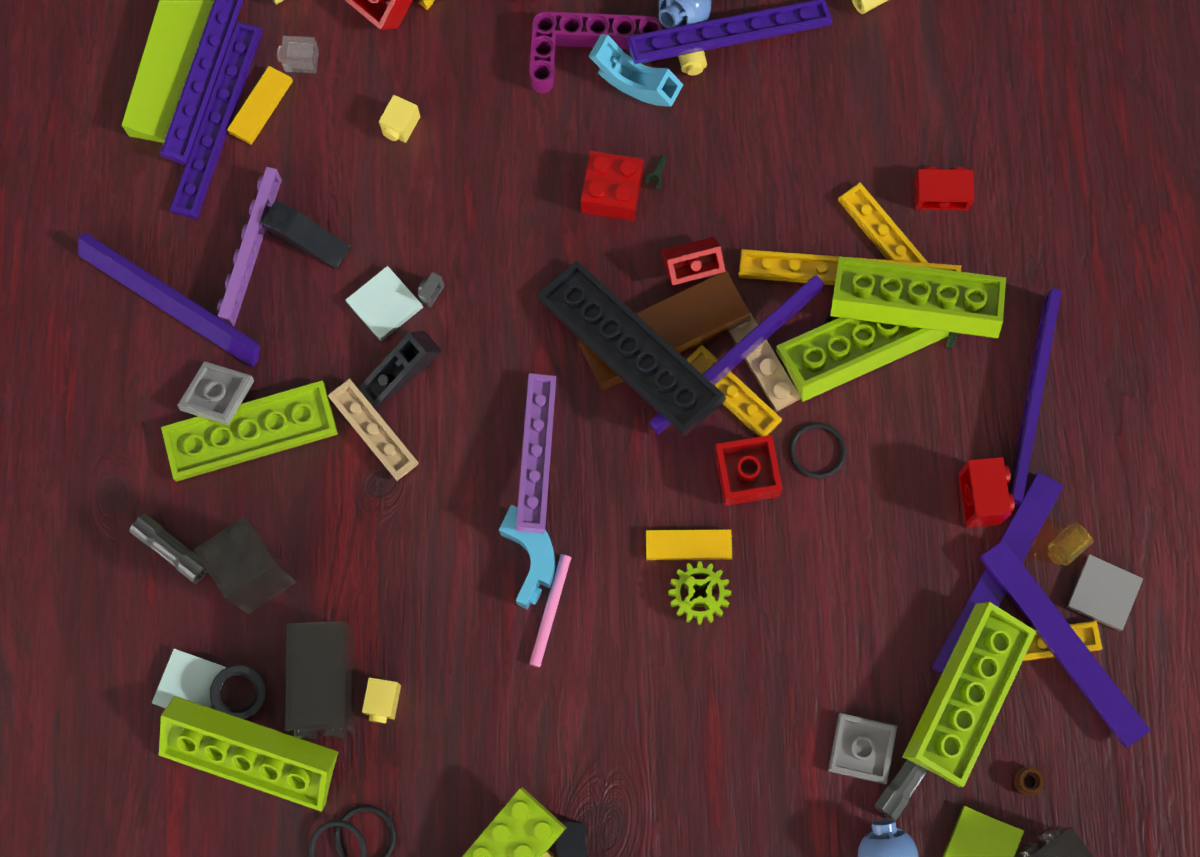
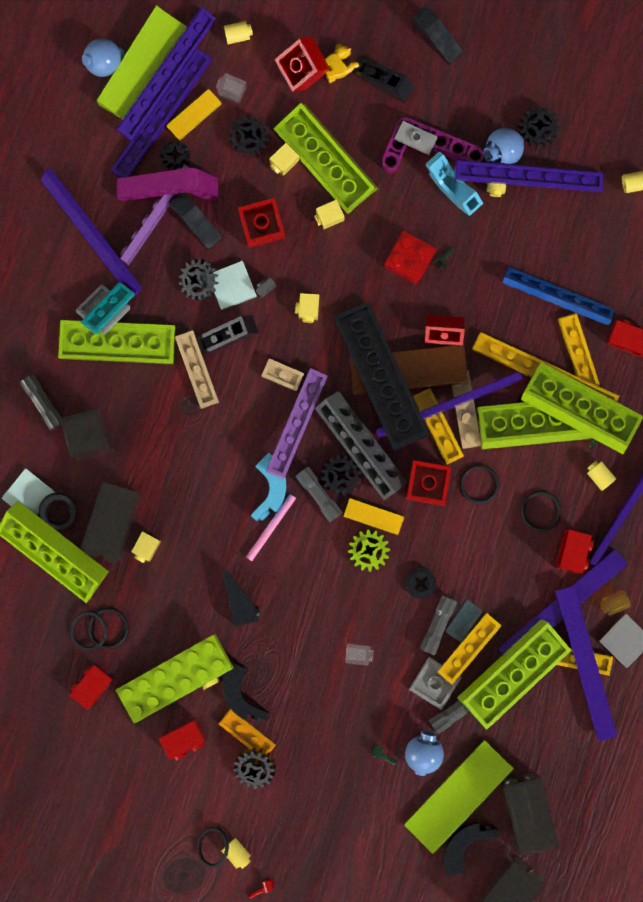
camera: 15 degrees right, 10 degrees up
reddish brown plate [1014,766,1045,796] -> none
none -> teal tile [81,282,134,335]
none -> medium blue brick [82,38,125,77]
none -> magenta beam [117,168,218,201]
none -> black gear [160,140,190,170]
none -> black gear [178,259,219,300]
none -> black slope [222,569,261,627]
none -> black gear [228,116,269,158]
none -> red brick [238,198,285,248]
none -> tan plate [262,359,304,392]
none -> lime arch [274,103,379,214]
none -> light yellow brick [295,293,319,323]
none -> dark grey axle [295,466,343,523]
none -> light yellow brick [314,200,344,230]
none -> dark grey brick [315,391,408,500]
none -> black gear [321,455,362,497]
none -> clear brick [345,643,374,666]
none -> light grey plate [395,121,437,155]
none -> black gear [405,568,436,599]
none -> dark grey axle [419,596,457,655]
none -> yellow plate [437,613,501,685]
none -> clear light blue plate [445,600,483,643]
none -> blue plate [502,267,614,326]
none -> black tyre [521,491,562,532]
none -> light yellow brick [587,461,616,491]

